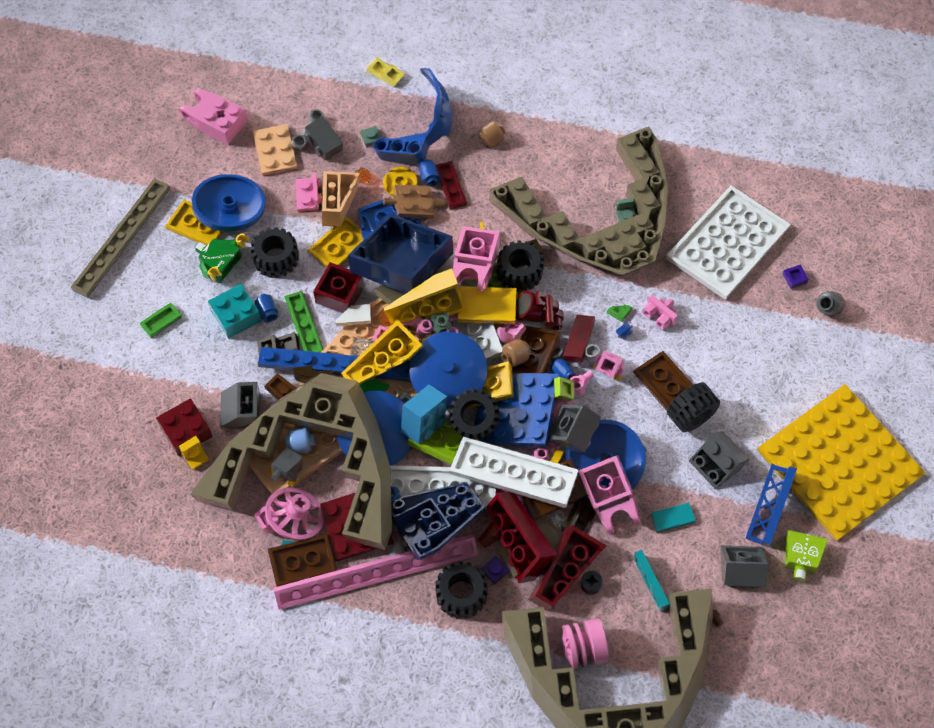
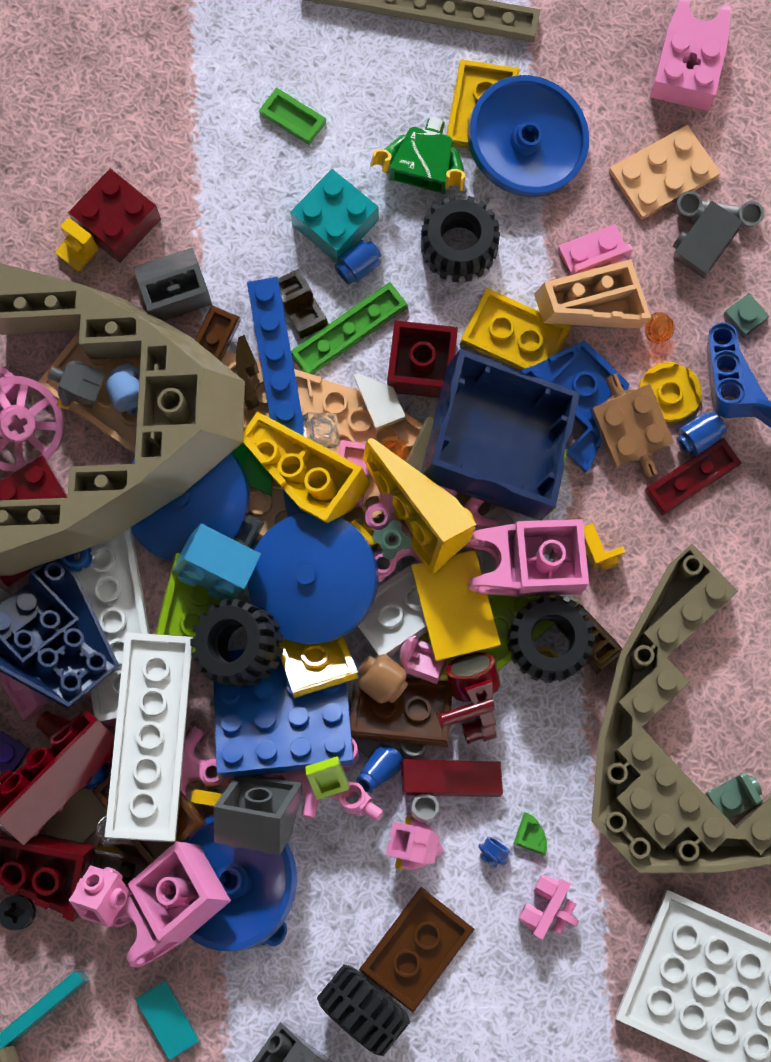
camera: 75 degrees right, 15 degrees up
none -> bright pink brick [69,865,130,927]

